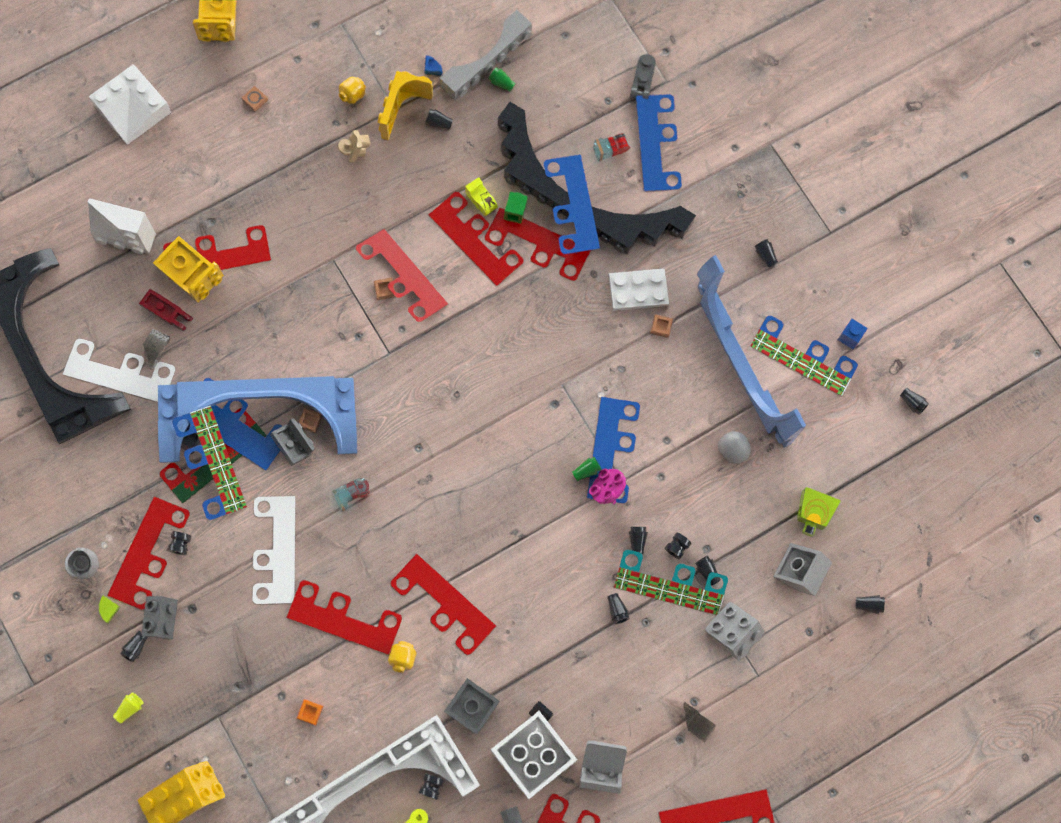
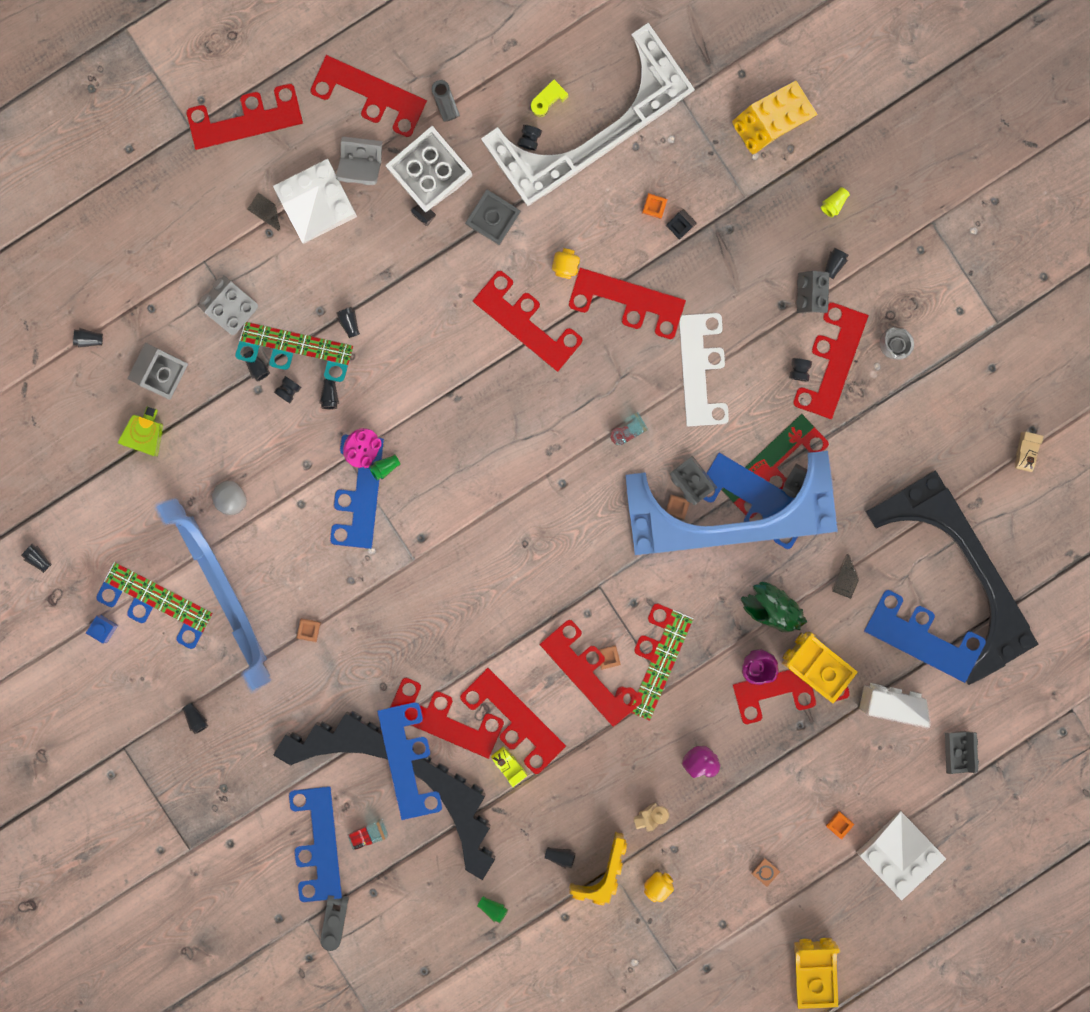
camera: 175 degrees left, 15 degrees up
white piece [63,339,175,402] -> none
lime tile [99,595,120,624] -> none
dark red hinge [139,289,194,332] -> none
piece [172,406,247,520] -> none
blue tile [424,55,443,76] -> none
light grey arch [440,10,532,100] -> none
green brick [504,192,528,224] -> none
white plate [609,269,669,311] -> none
none -> white slope [273,159,357,244]
none -> piece [614,604,693,721]
none -> black slope [666,209,697,240]
none -> magenta hair [681,746,720,778]
none -> dark green head [741,582,807,632]
none -> magenta hair [742,649,778,685]
none -> orange tile [825,810,855,840]
none -> blue piece [864,590,986,683]
none -> dark grey bracket [945,731,979,774]

